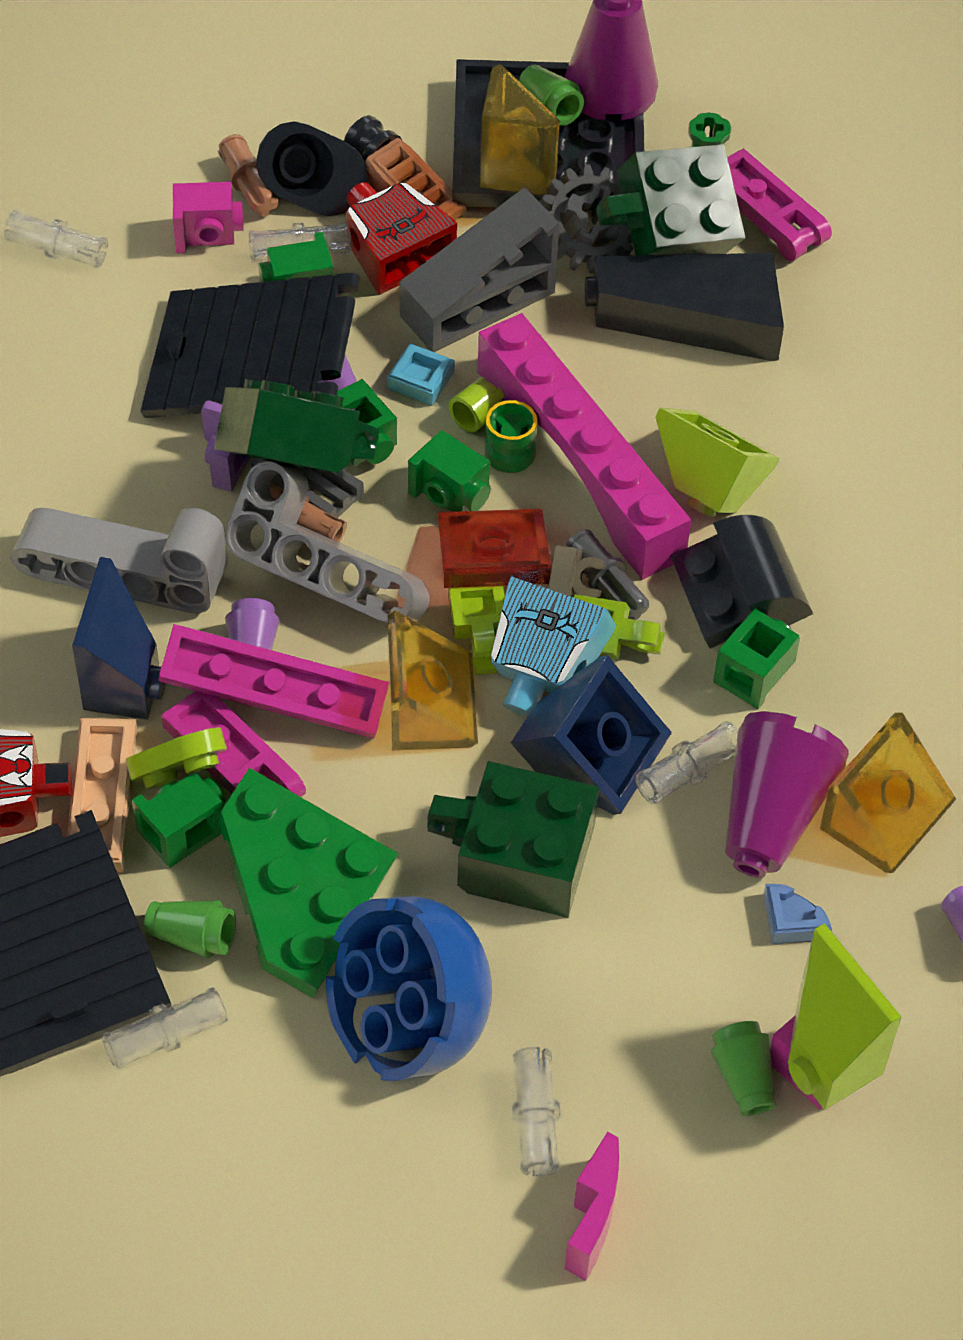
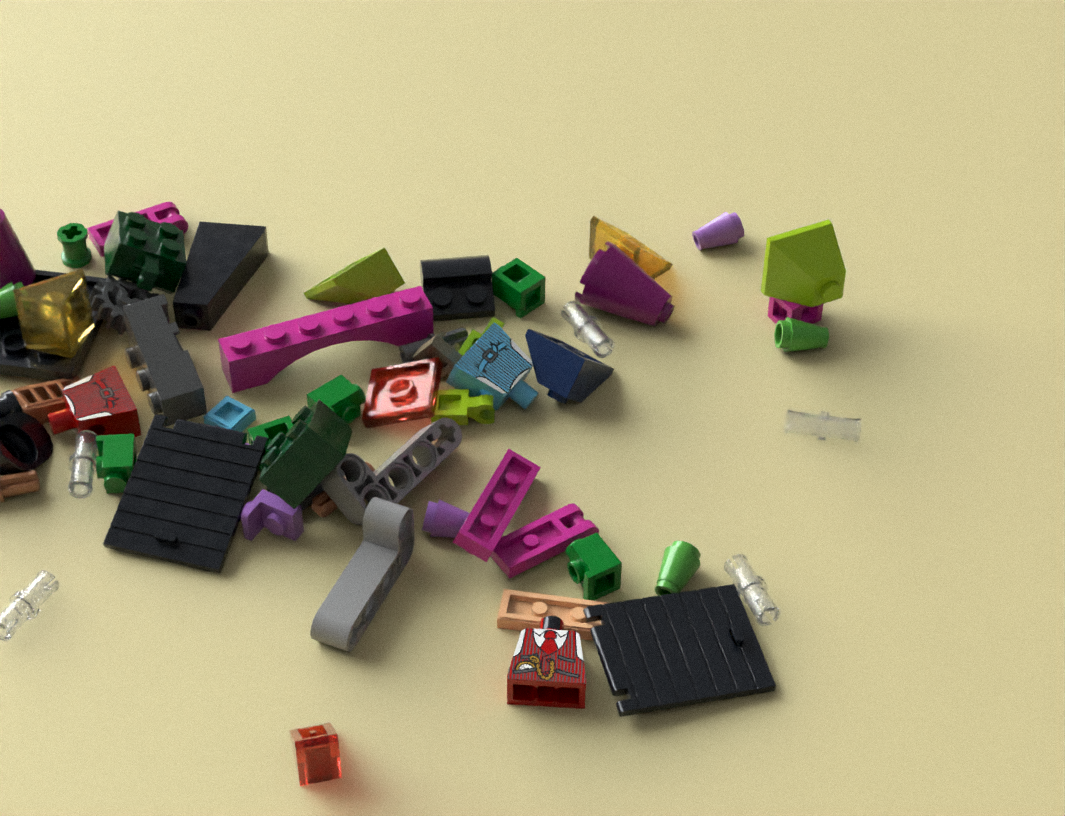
camera: 80 degrees left, 10 degrees down
dark blue slope [72,557,166,720] -> none
lime plate [125,727,227,789] -> none
dark pink brick [173,182,244,253] -> none
green plate [218,768,398,998] -> none
blue cylinder [326,896,492,1081] -> none
clear yellow slope [387,610,478,751] -> none
dark green hinge [427,761,599,918] -> none
lime hose [448,377,504,433] -> none
green wheel [485,400,537,473] -> none
dark pink slope [564,1131,620,1281] -> none
medium blue tile [763,884,832,944] -> none

